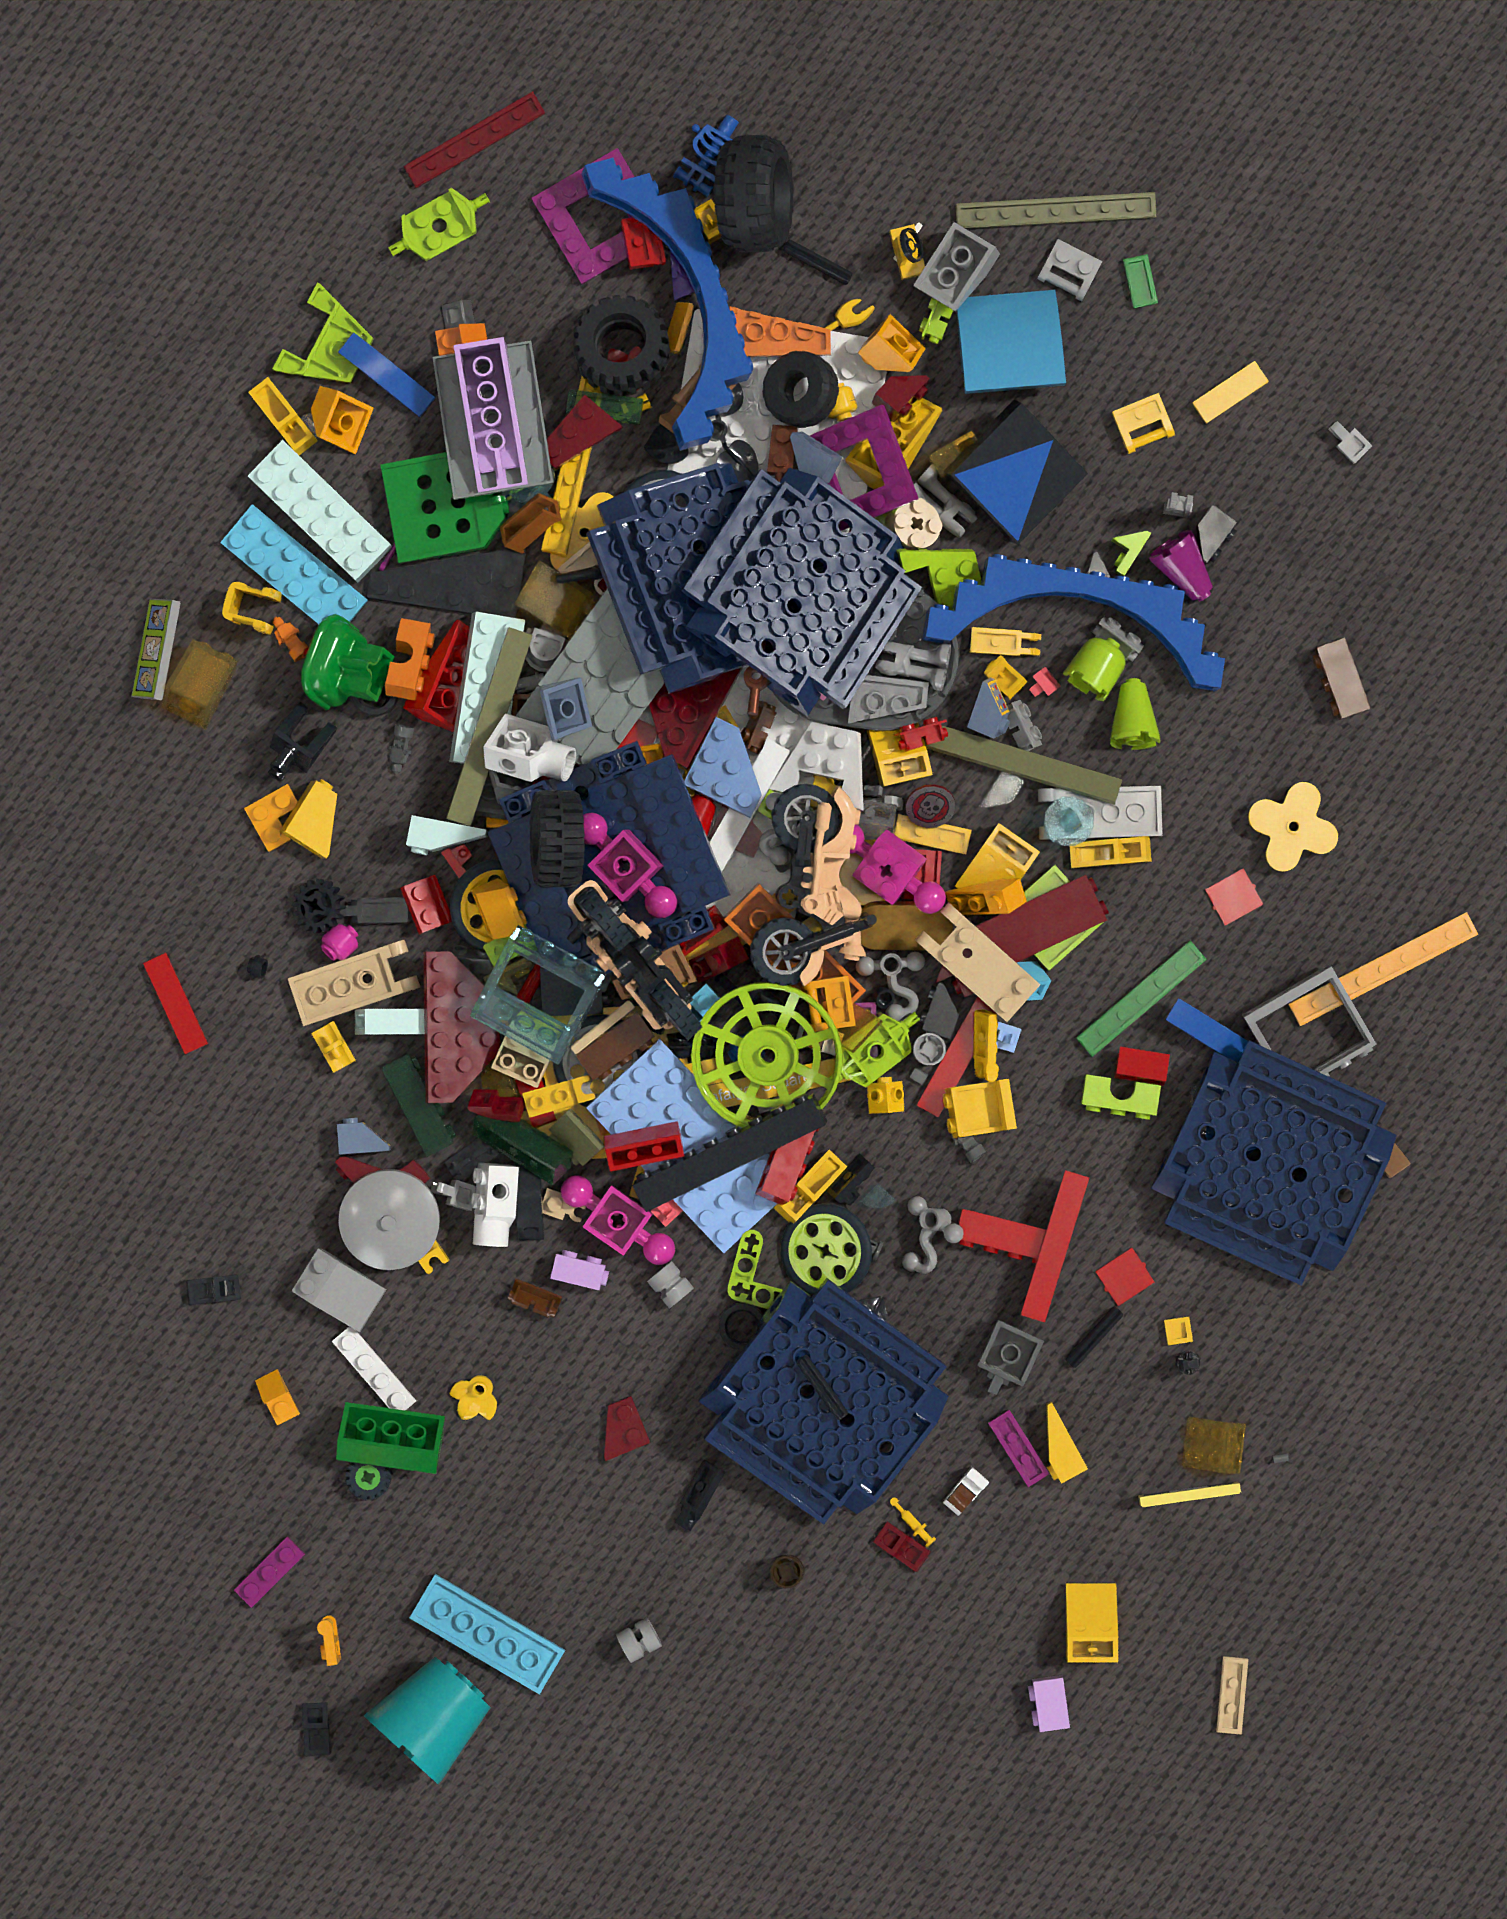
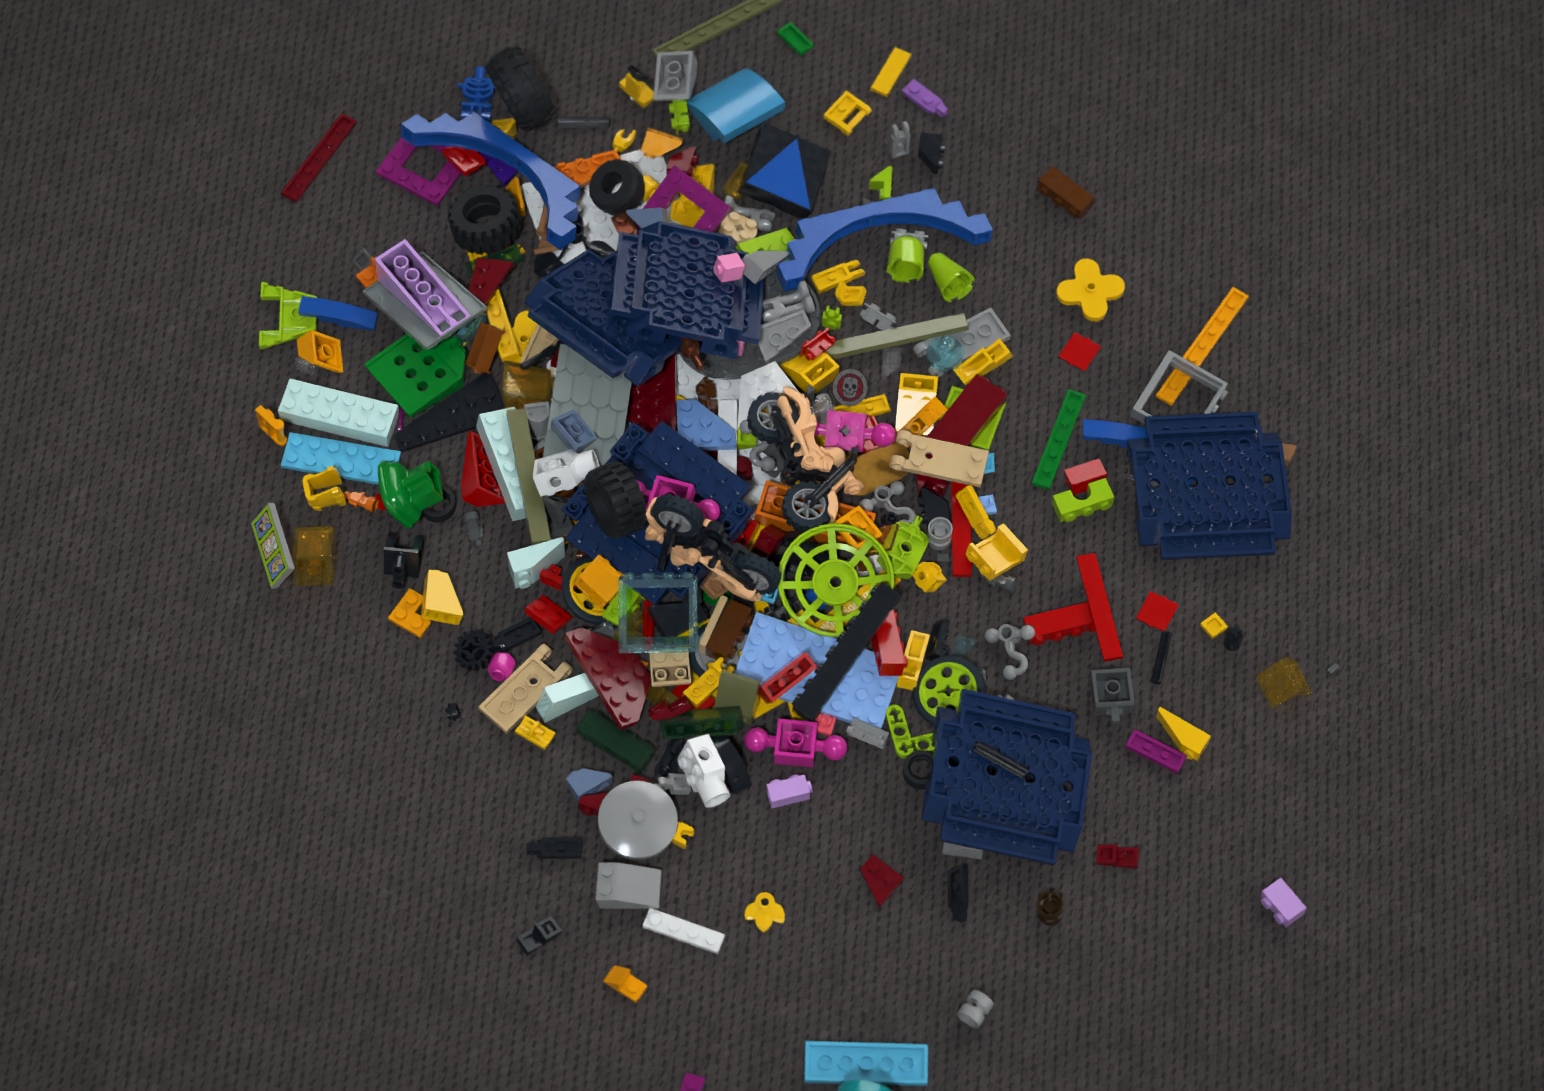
camera: 40 degrees left, 25 degrees down
red tile [143,953,208,1054] -> none
yellow slope [248,377,318,455] -> none
green brick [336,1402,445,1474] -> none
black wheel [346,1462,392,1500] -> none
orange arch [385,618,435,700] -> none
lime plate [388,188,490,261] -> none
reddish brown hinge [507,1279,562,1318] -> none
tan plate [542,1188,586,1222] -> none
light grey wheel [647,1261,694,1309] -> none
yellow piece [890,1498,936,1547] -> none
leg [943,1466,989,1516] -> none
sand blue slope [967,677,1010,738] -> none
coral tile [1029,667,1061,697] -> none
light grey plate [1038,239,1102,302] -> none
yellow slope [1066,1583,1118,1662] -> none
light yellow tile [1138,1482,1241,1507] -> none
magenta cone [1149,530,1213,602] -> none
tan tile [1216,1656,1248,1734] -> none
light grey plate [1328,421,1372,464] -> none
none -> light orange plate [255,405,287,446]
none -> black hinge [526,837,582,859]
none -> bright pink brick [713,253,745,283]
none -> light grey slope [742,251,790,284]
none -> lime plate [822,305,842,330]
none -> light grey hinge [846,717,889,749]
none -> medium lavender hinge [902,79,948,118]

